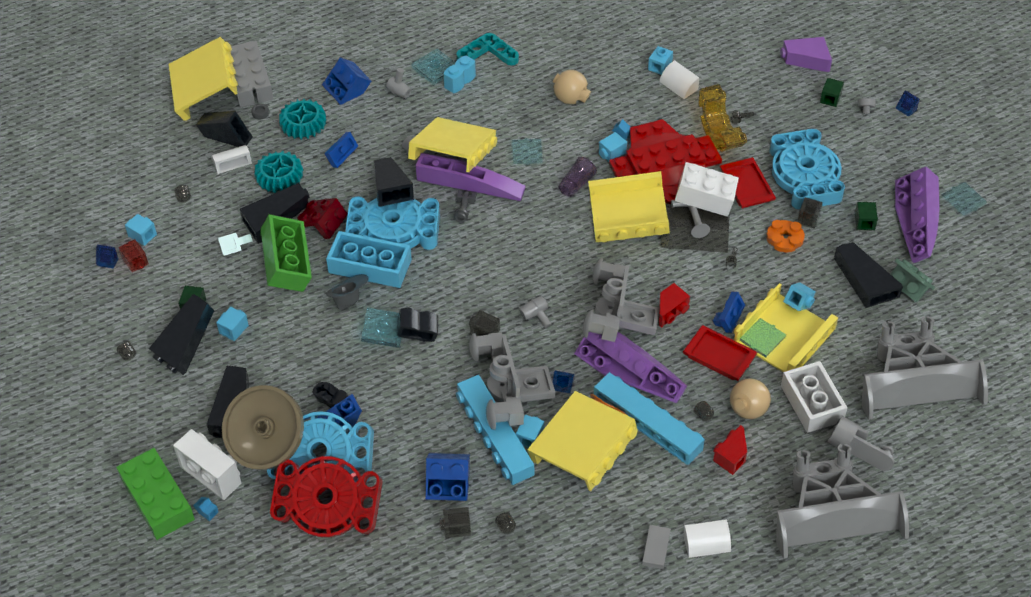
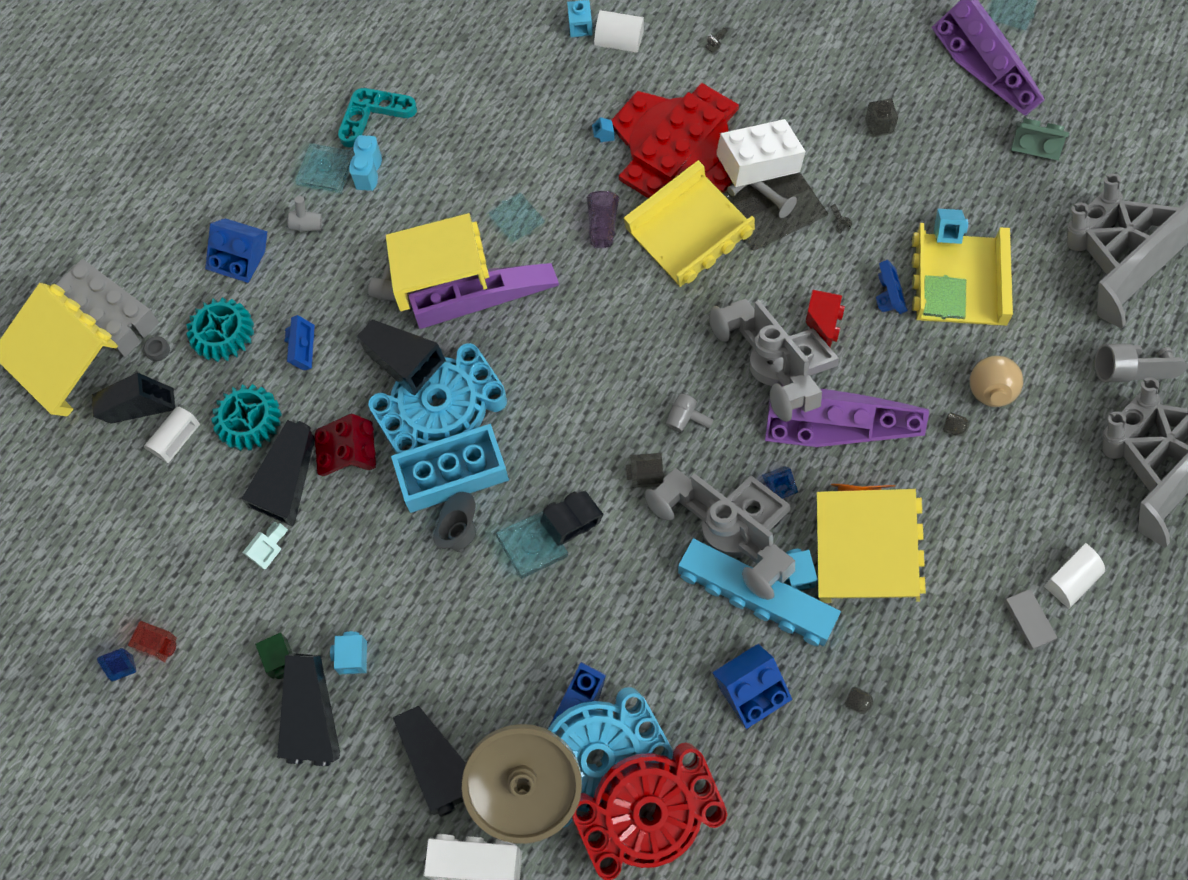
camera: 30 degrees left, 15 degrees up
clear smoke piece [116,341,136,361] -> none
medium azure brick [125,214,157,246] -> none
clear smoke piece [174,185,191,203] -> none
bright green brick [261,214,312,292] -> none
black piece [312,382,348,408] -> none
clear smoke brick [440,507,471,538] -> none
dark grey hinge [454,190,477,222] -> none
tan brick [553,70,591,104] -> none
medium azure brick [594,372,705,465] -> none
medium azure brick [599,132,627,162] -> none
red piece [683,325,758,381] -> none
clear yellow brick [698,84,747,152] -> none
red slope [713,425,747,475] -> none
red piece [720,157,776,208] -> none
orange plate [766,220,805,253] -> none
medium azure piece [769,129,845,209] -> none
white brick [781,361,847,433] -> none
black slope [834,242,903,308] -> none
dark green brick [855,202,878,230] -> none

